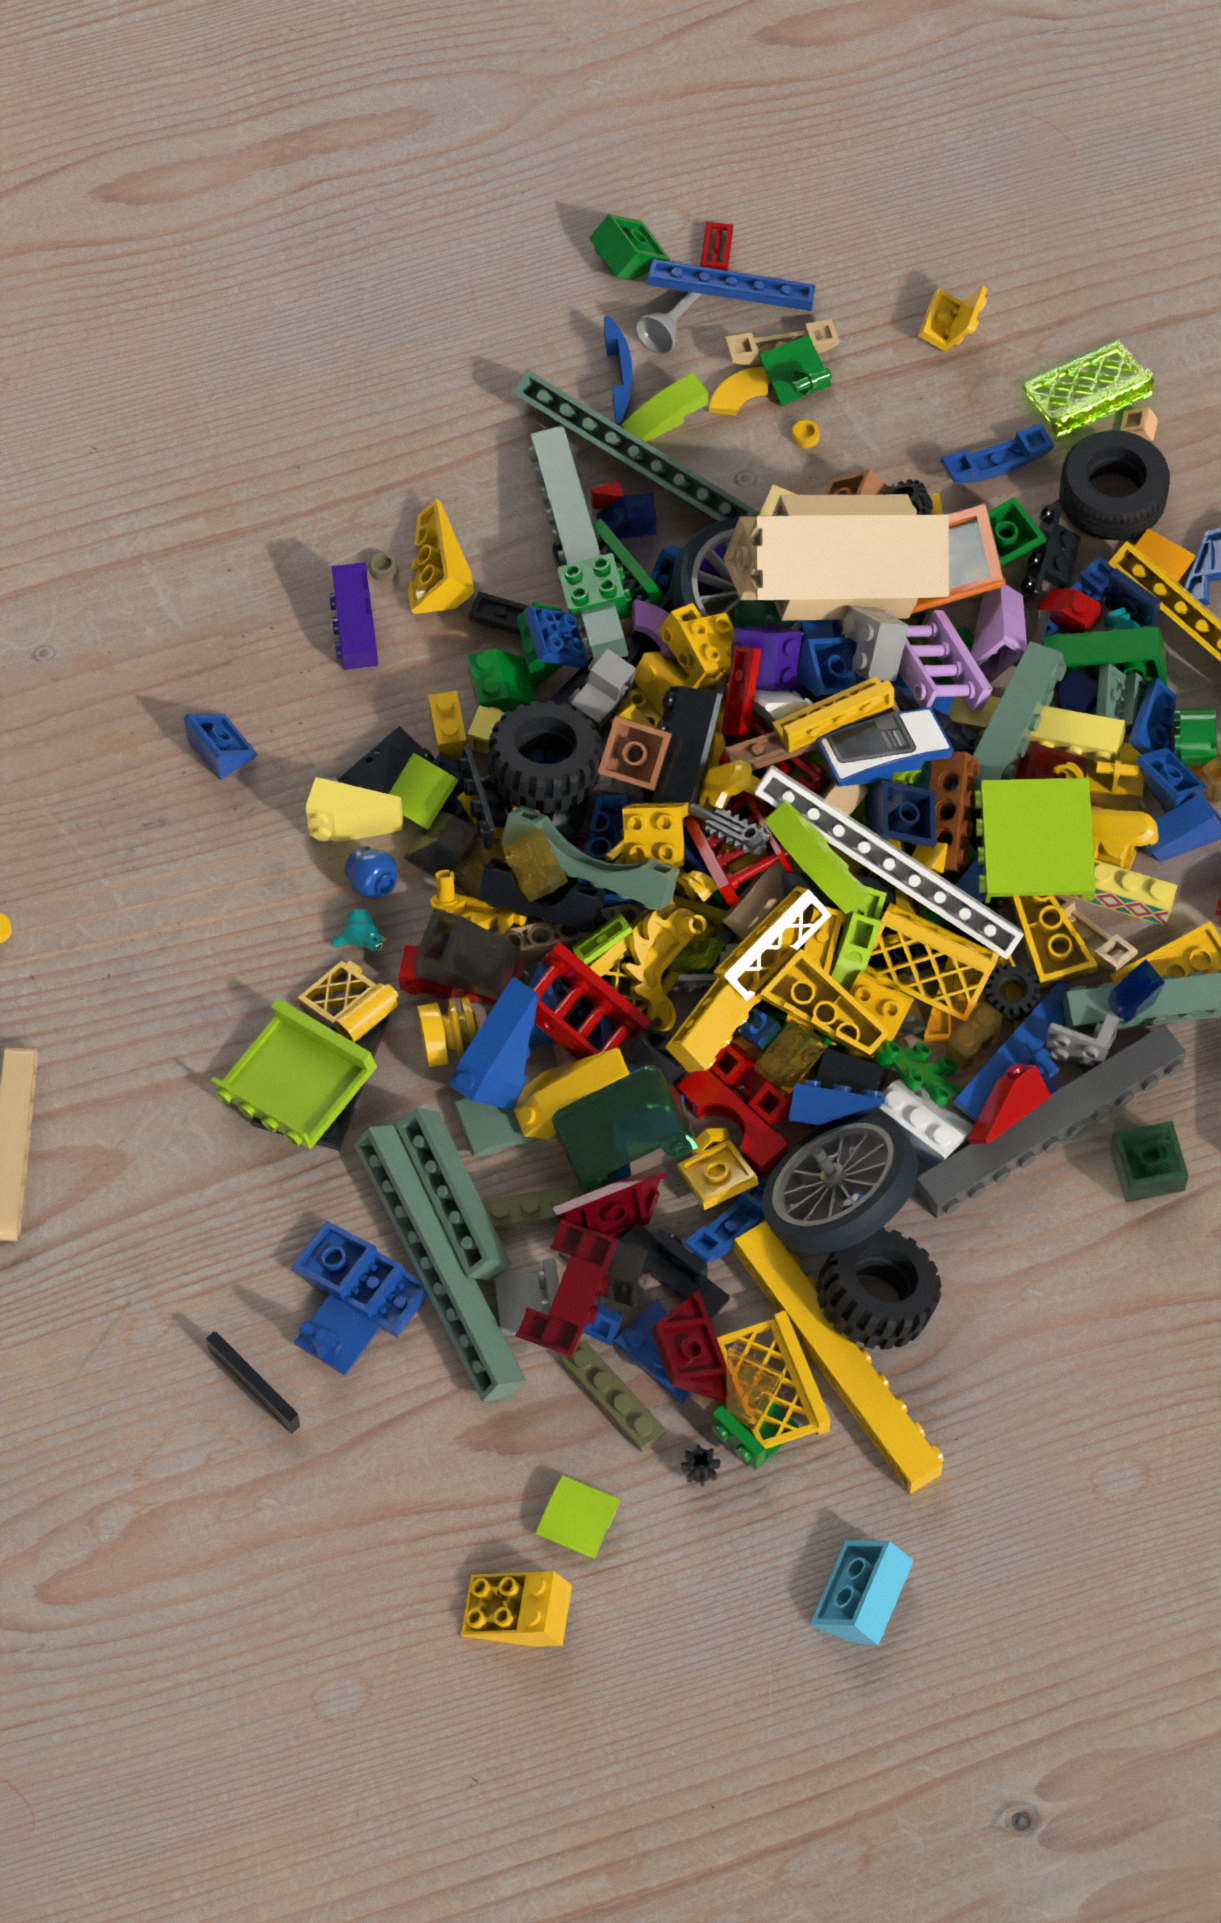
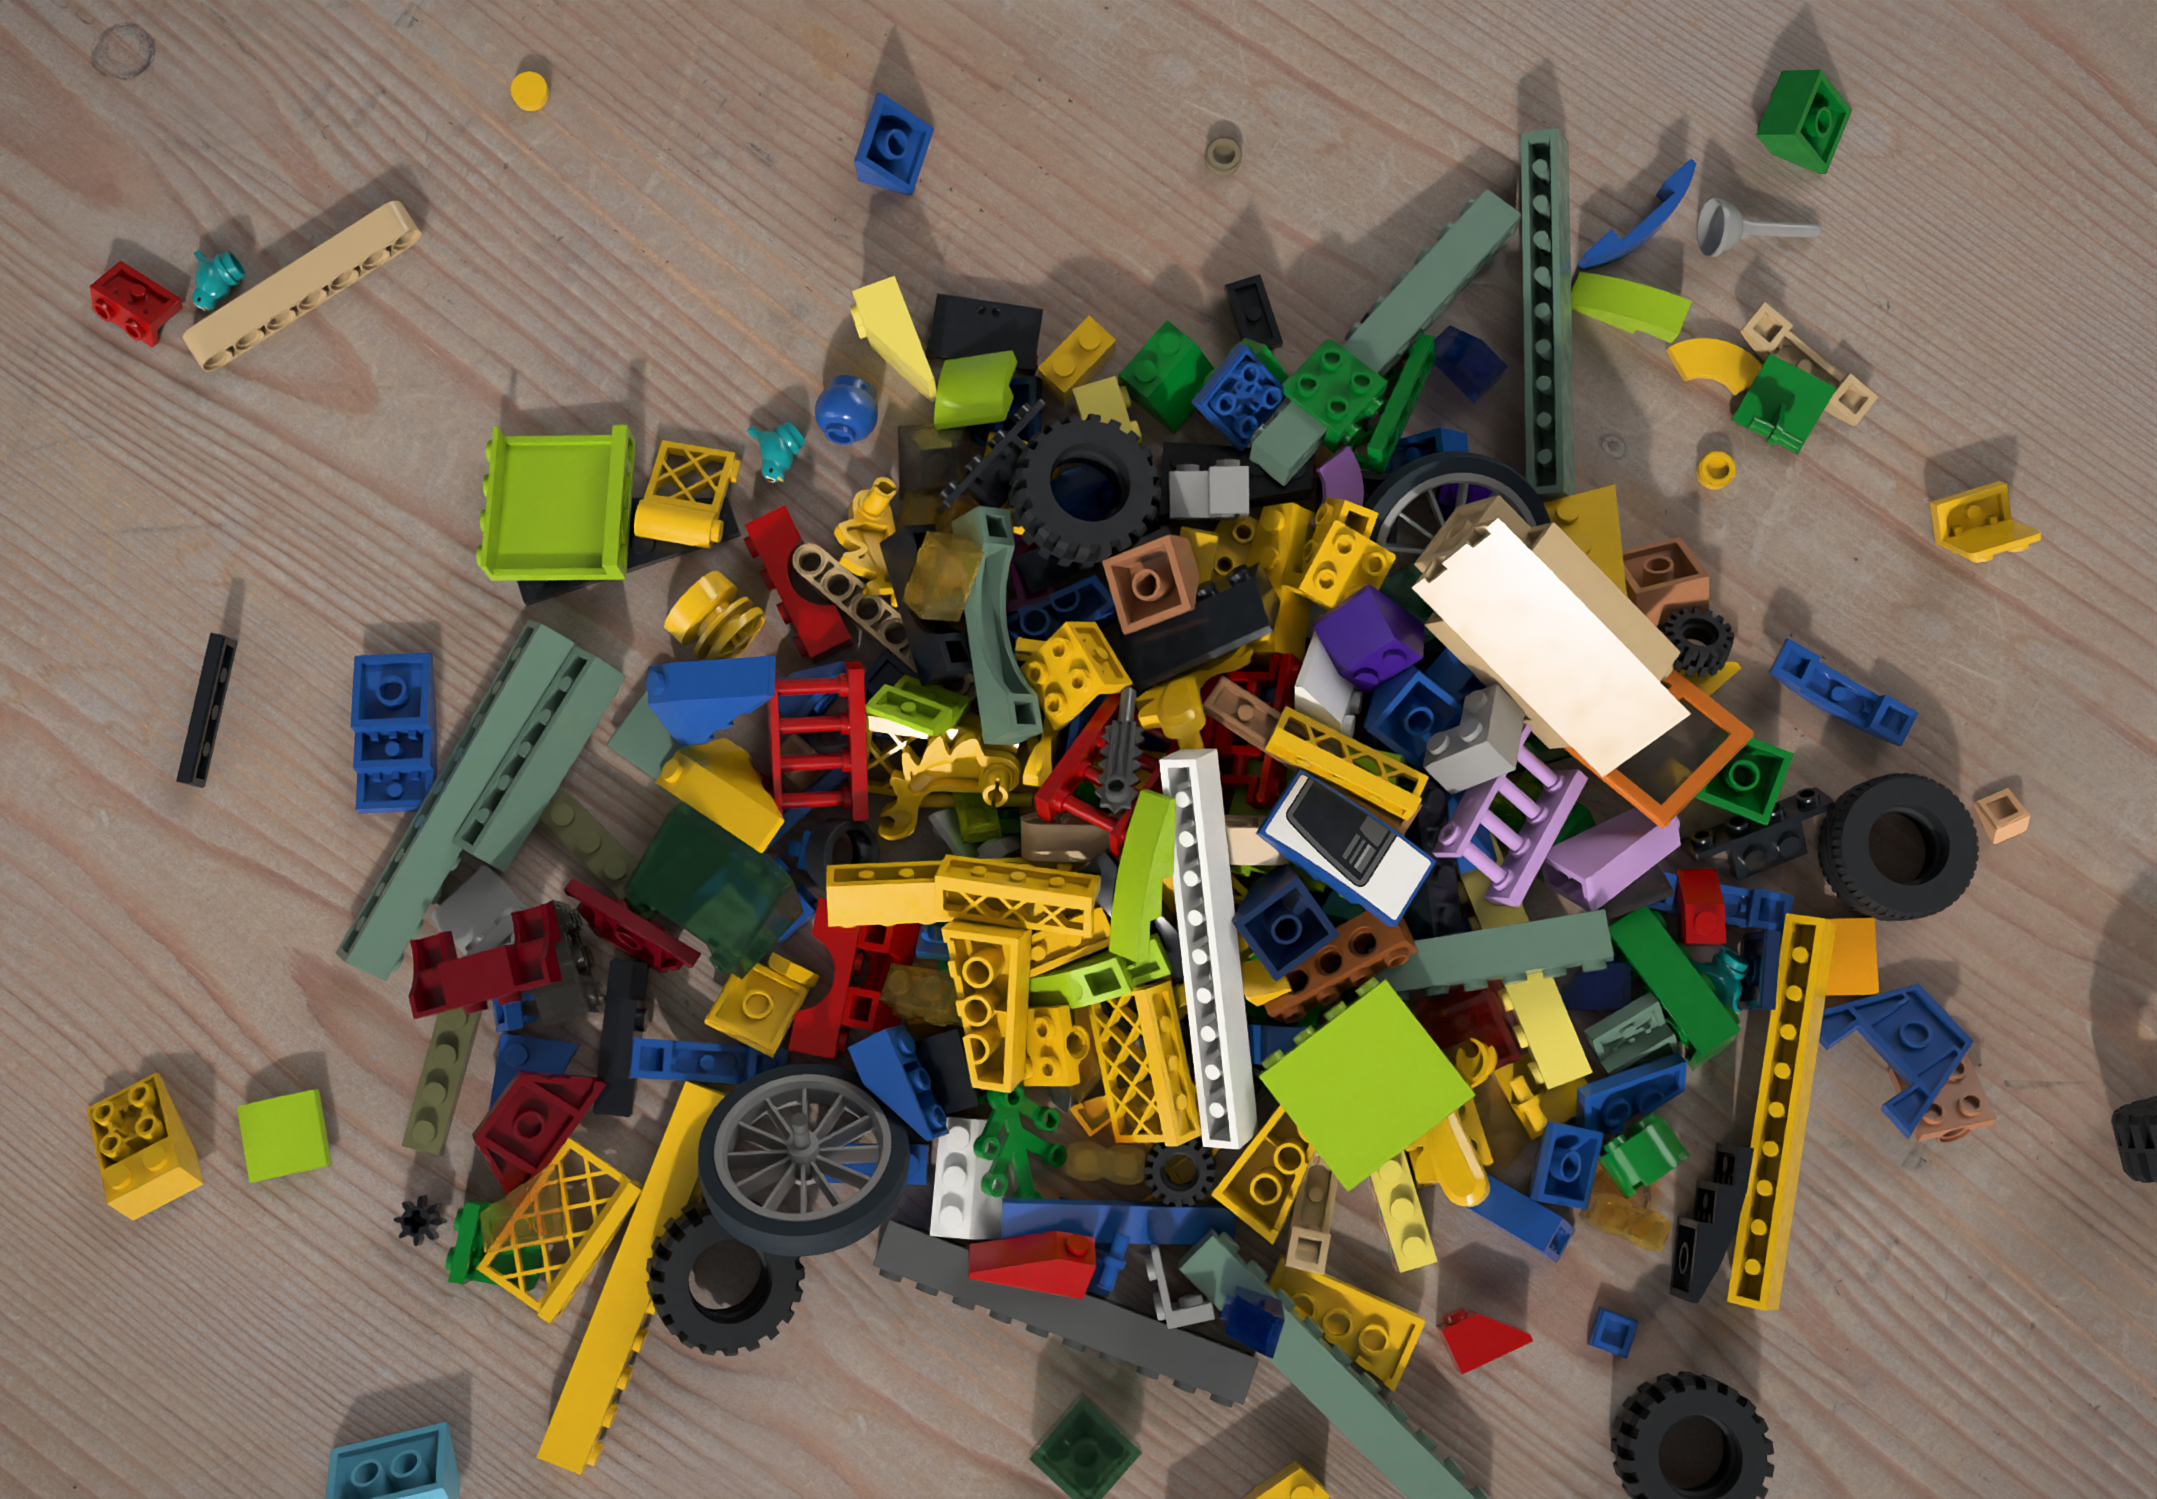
camera: 50 degrees right, 20 degrees up
blue plate [294,1294,381,1376] -> none
dark purple wedge [329,562,378,670] -> none
yellow wedge [408,499,474,614] -> none
clear smoke slope [414,909,521,1000] -> none
red slope [591,480,625,512] -> none
blue tile [647,259,815,311] -> none
red tile [700,222,734,271] -> none
red tile [721,645,762,737] -> none
clear neon green fence [1023,340,1154,438] -> none

